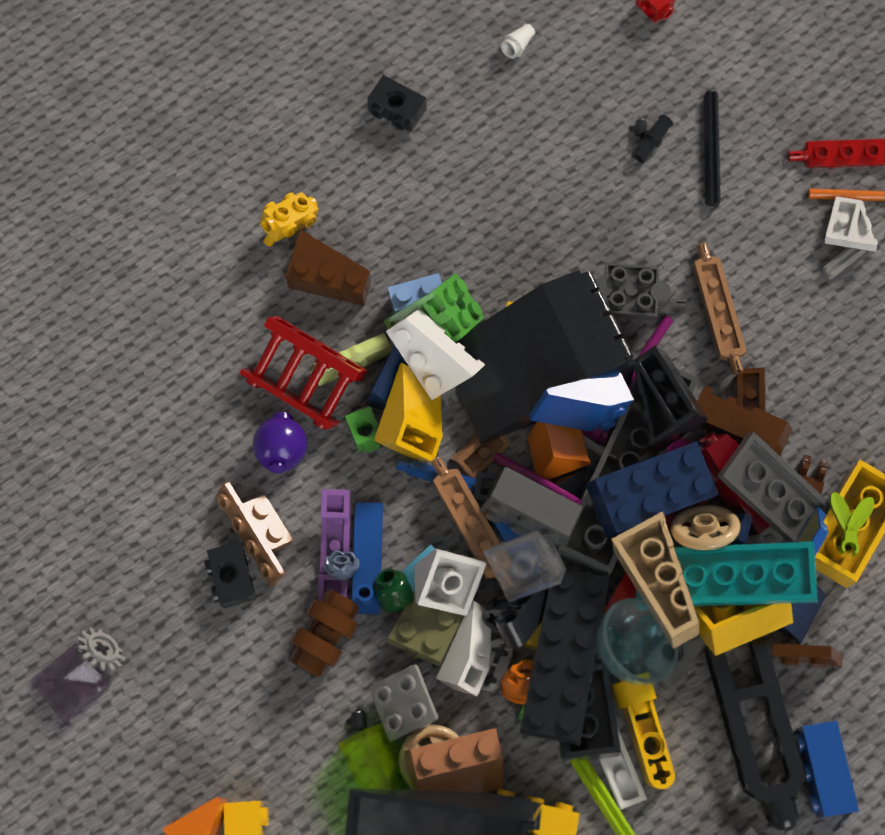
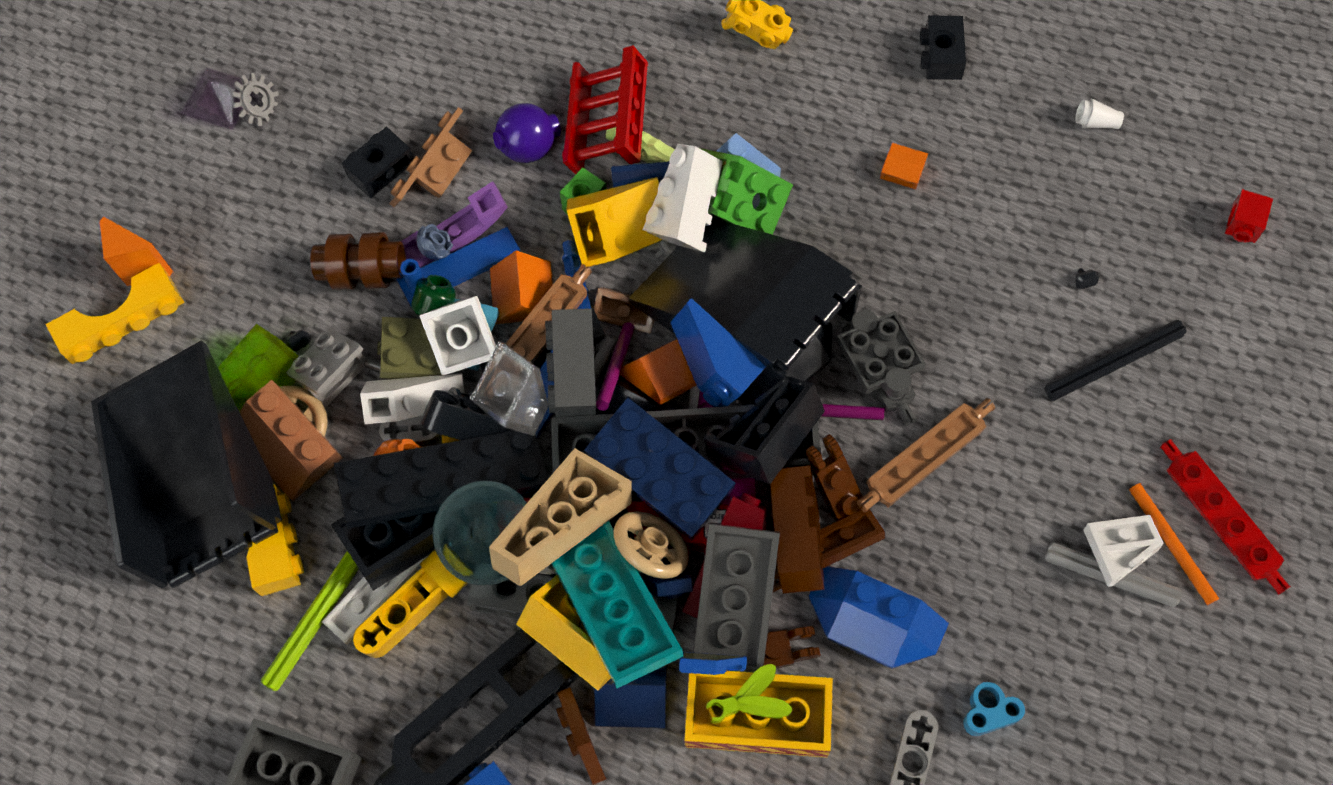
camera: 65 degrees right, 5 degrees down
reddish brown wedge [285,230,371,306] -> none
black pin [631,114,673,164] -> none
none -> orange slope [490,250,553,324]
none -> reddish brown hinge [805,434,863,522]
none -> blue wedge [809,566,949,669]
none -> orange piece [880,143,928,190]

